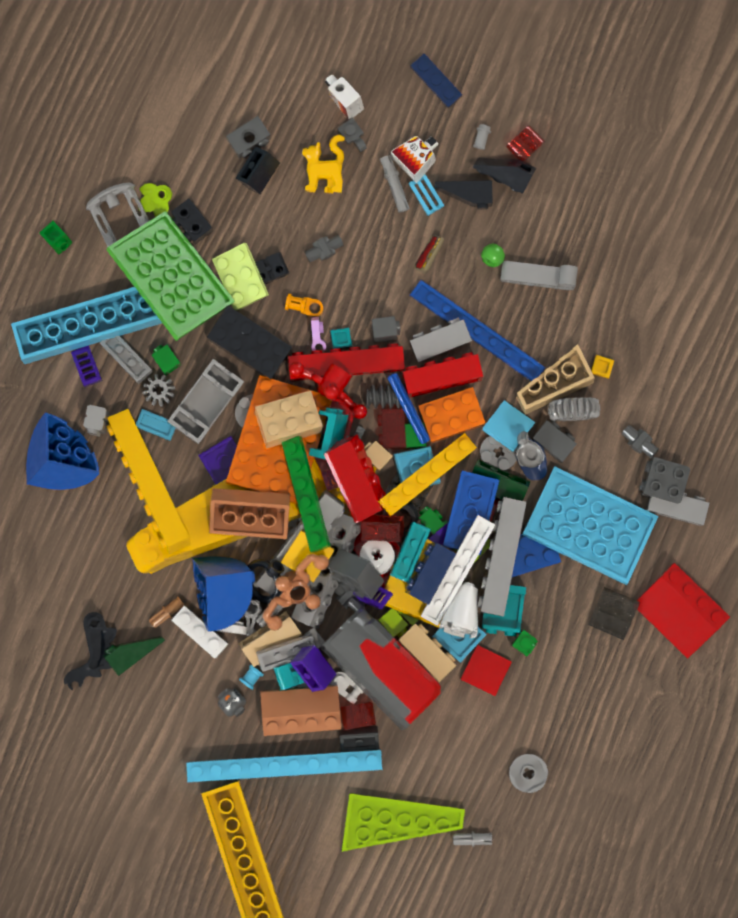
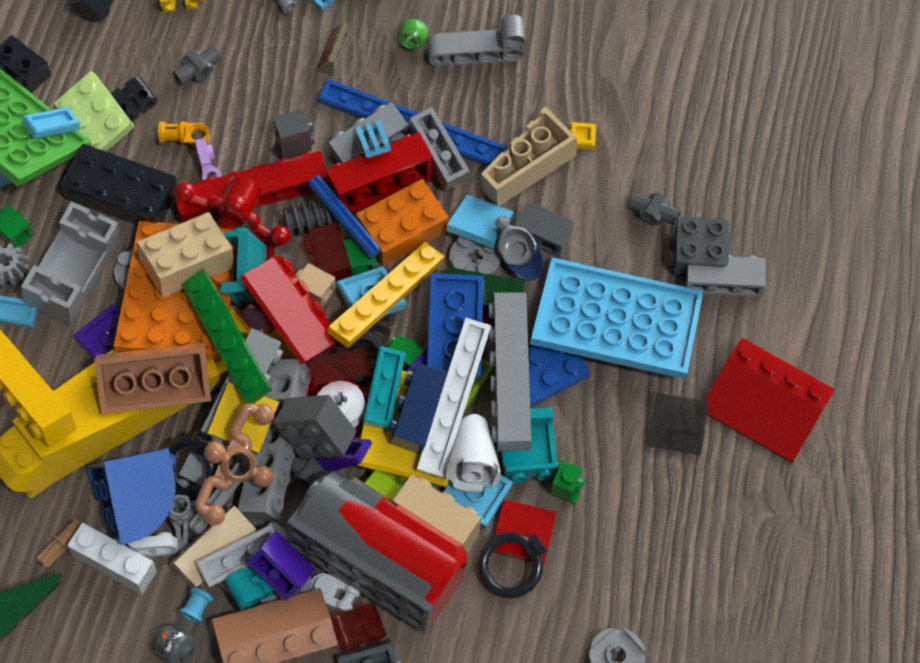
camera: 10 degrees left, 20 degrees down
teal tile [330,328,352,349] -> none
light grey gear [548,397,600,422] -> none
none -> medium azure tile [22,107,80,139]
none -> medium azure tile [355,120,391,158]
none -> light grey brick [409,107,470,191]
none -> black piece [478,532,548,599]

